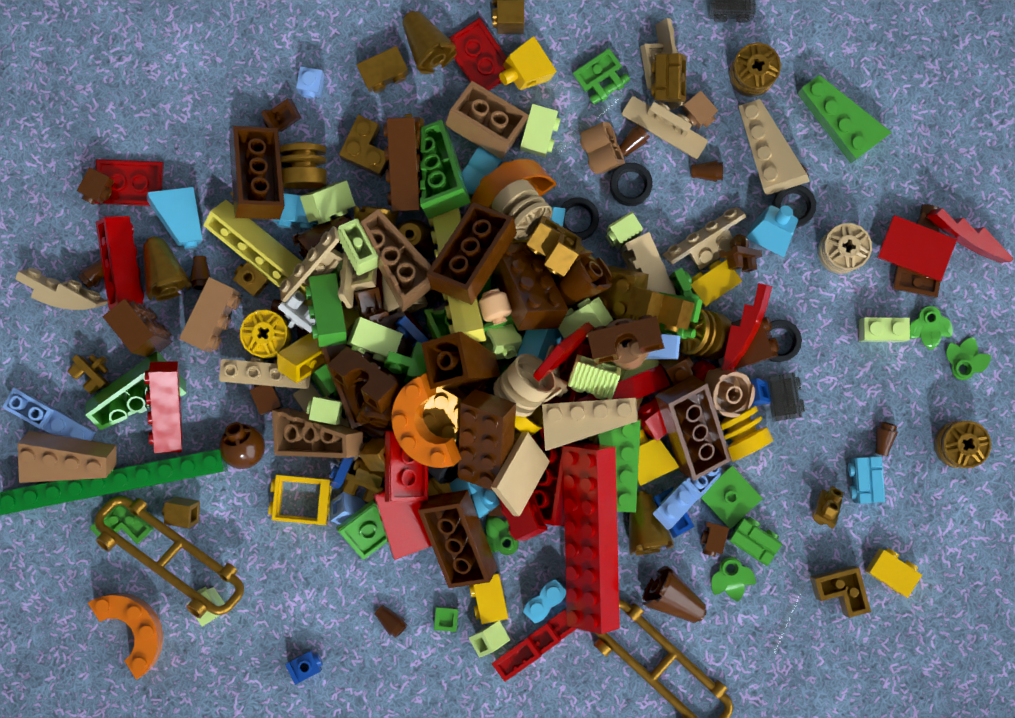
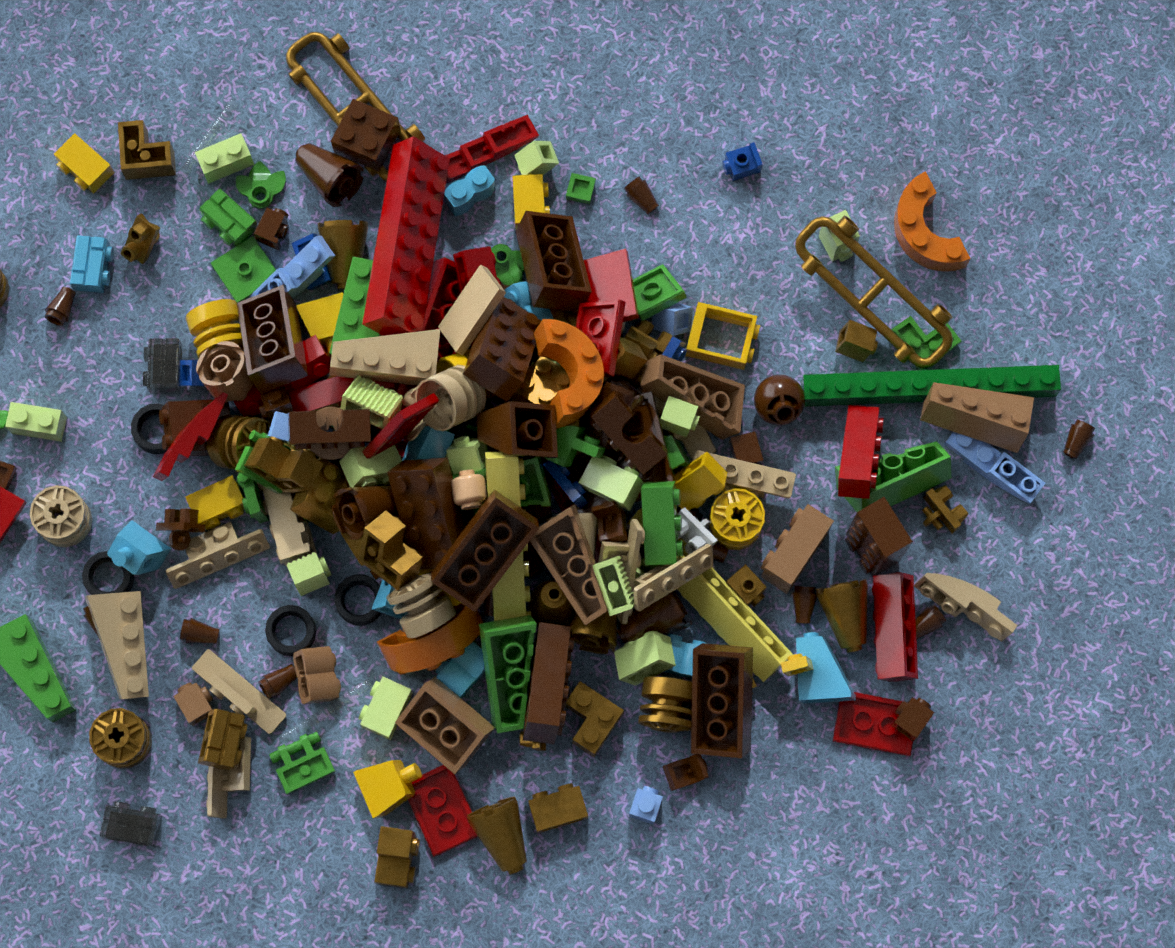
camera: 170 degrees left, 10 degrees down
none -> yellowish green brick [195,133,254,184]
none -> reddish brown brick [331,99,401,172]
none -> yellow plate [781,654,814,676]

